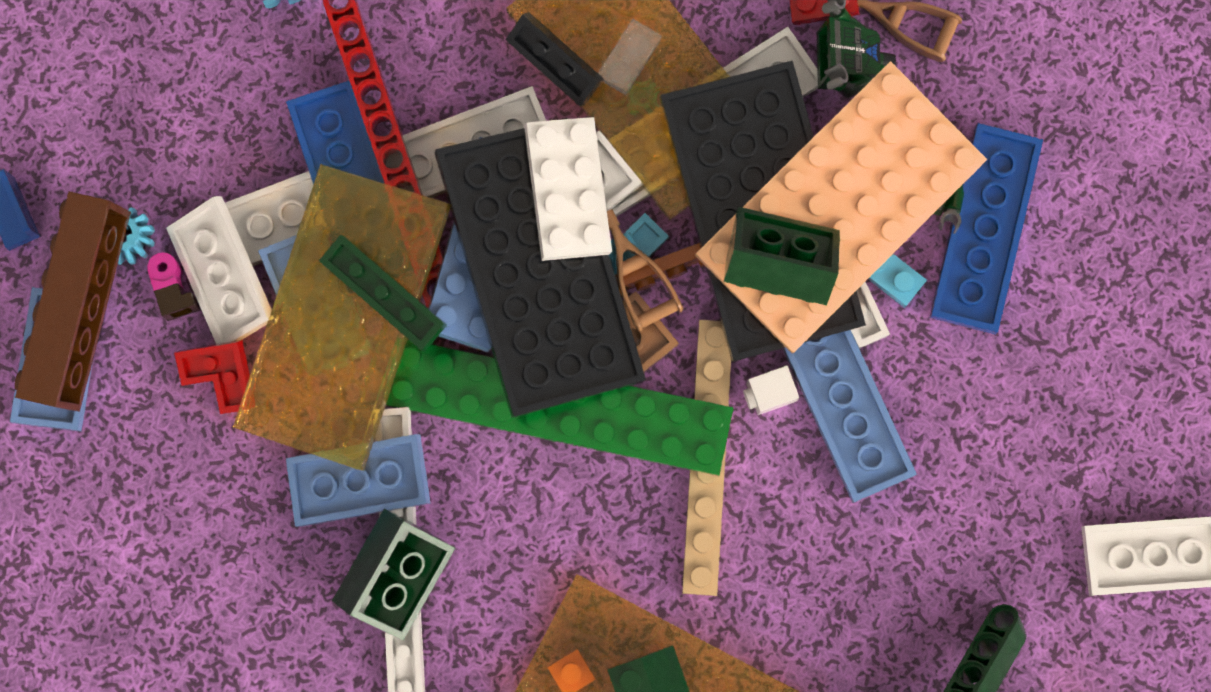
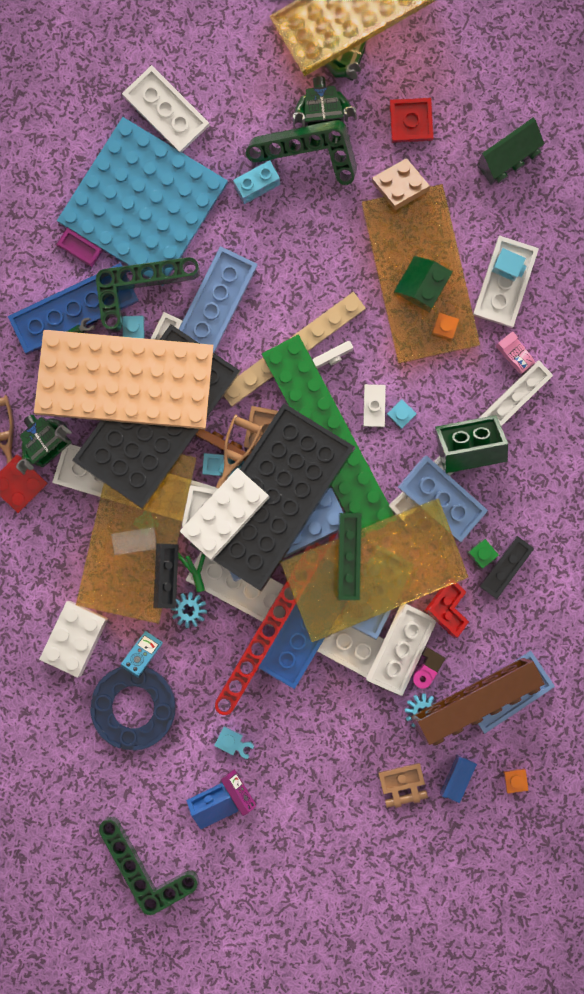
camera: 125 degrees left, 5 degrees up
dark green slope [724,207,840,306] -> none
white brick [743,366,799,415] -> none
none -> magenta tile [56,227,103,268]
none -> dark azure plate [57,117,228,286]
none -> dark green beam [96,257,200,333]
none -> medium azure gear [171,592,207,628]
none -> green plant [178,552,206,592]
none -> medium azure brick [233,160,280,204]
none -> white plate [313,341,353,369]
none -> white plate [363,384,386,427]
none -> medium nougat plate [378,763,428,808]
none -> medium azure plate [387,399,417,429]
none -> green brick [467,539,499,569]
none -> black plate [479,536,534,599]

